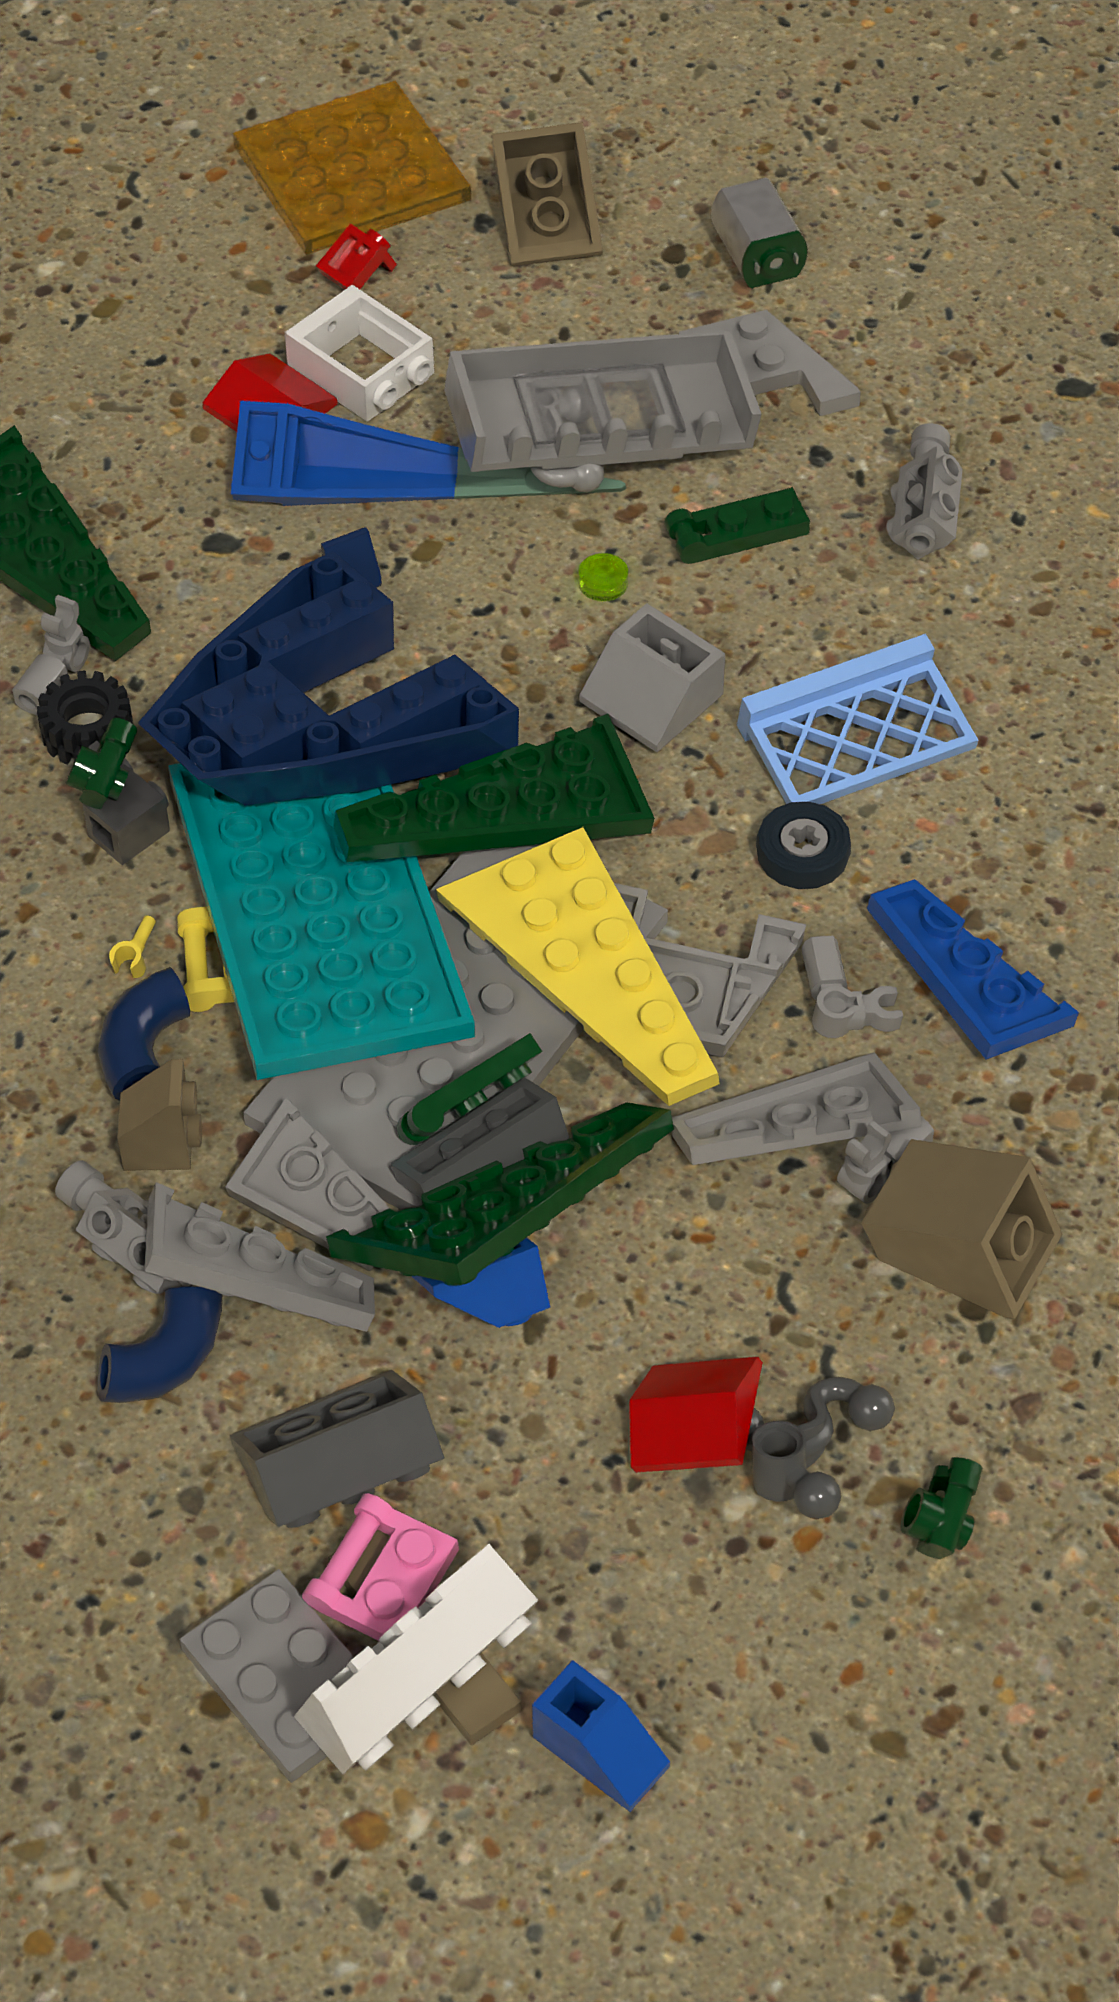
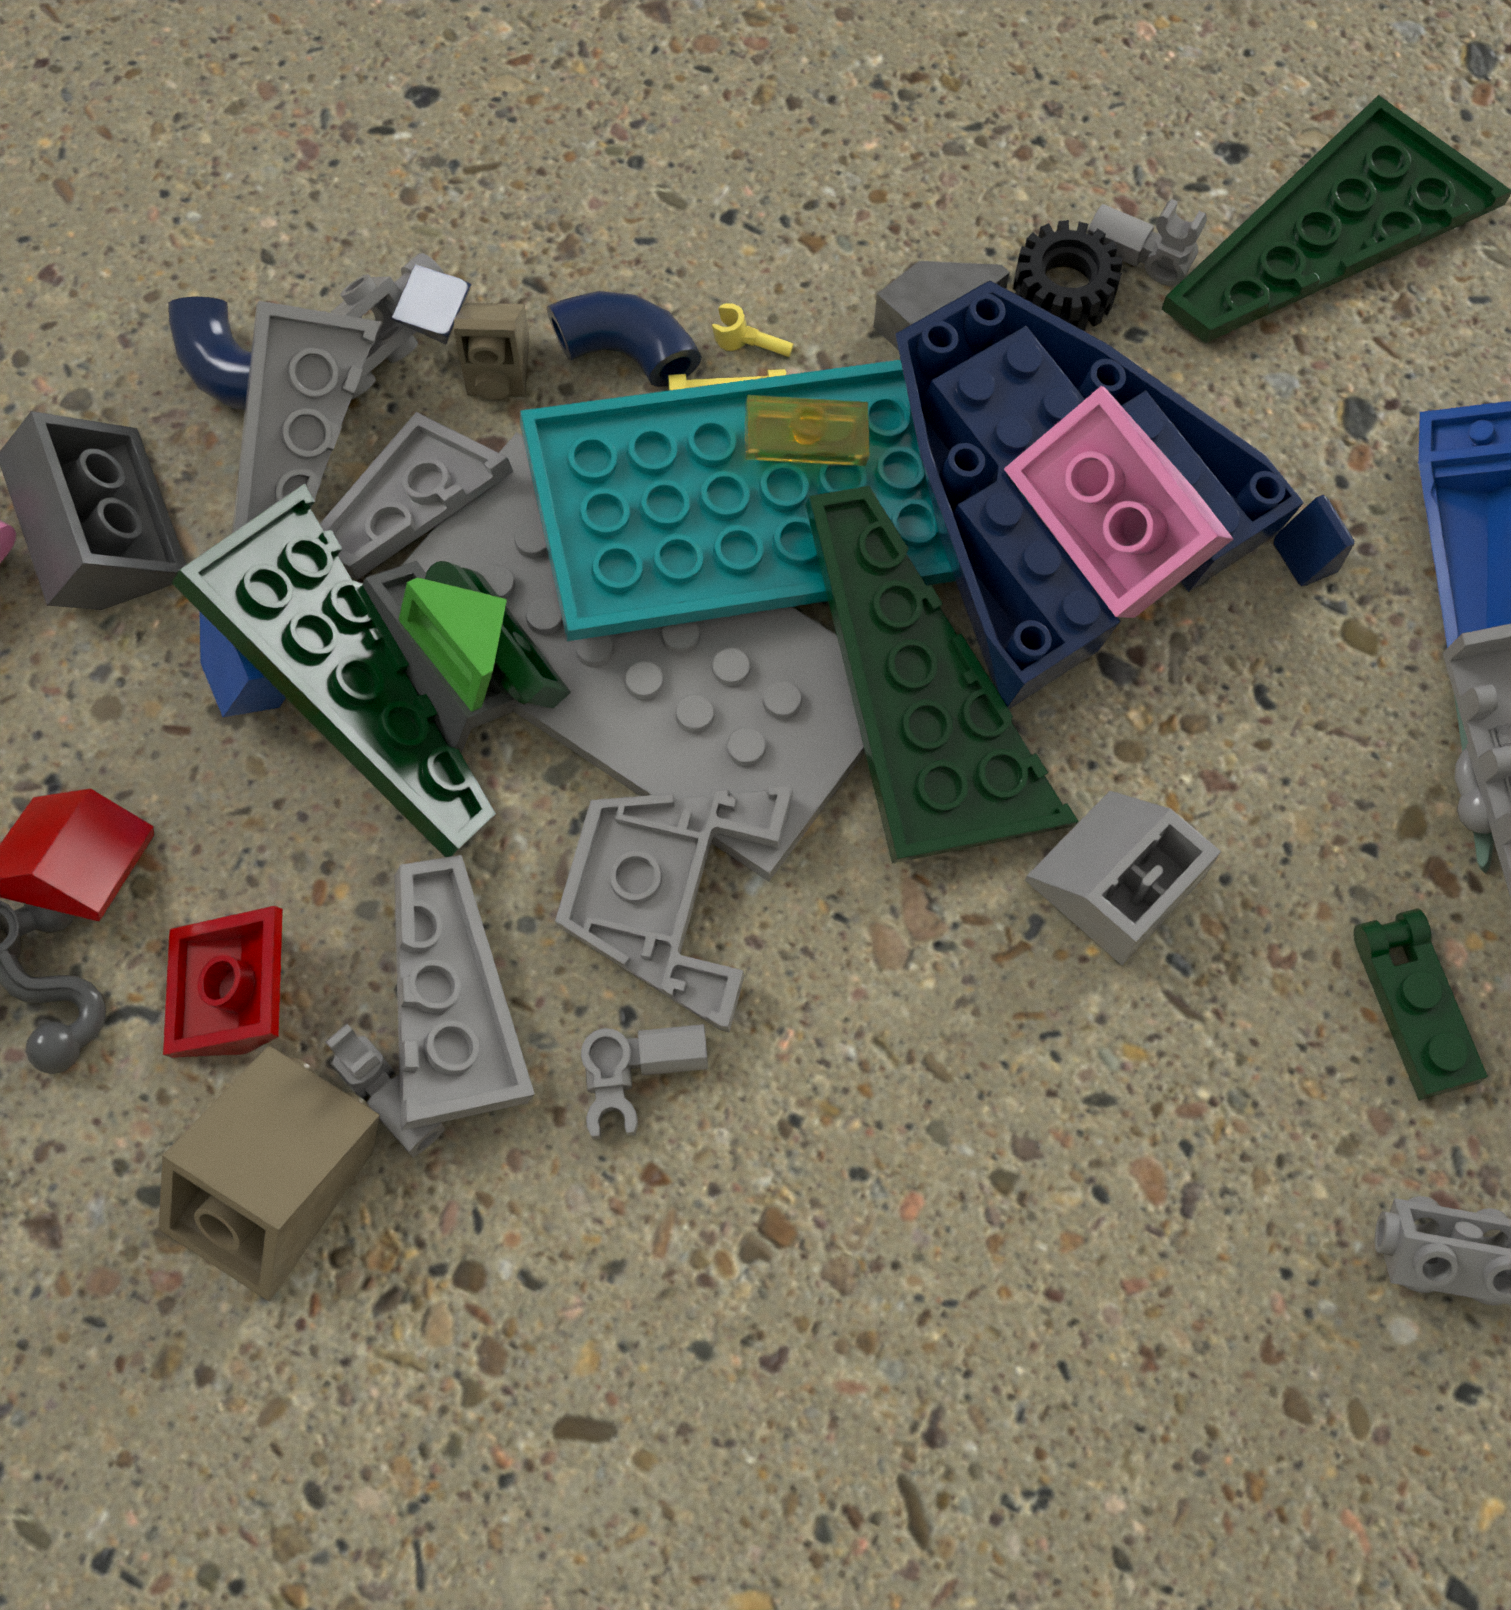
camera: 90 degrees right, 15 degrees up
dark green plate [65,718,138,809] -> none
light yellow wing [436,827,720,1106] -> none
clear neon green tile [579,553,628,601] -> none
light blue fence [737,634,978,804] -> none
black bush [756,801,851,889] -> none
blue wing [867,879,1079,1060] -> none
none -> red slope [163,905,283,1058]
none -> slope [391,264,471,345]
none -> bright green slope [398,577,507,712]
none -> clear yellow plate [745,395,870,466]
none -> bright pink slope [1004,386,1233,618]

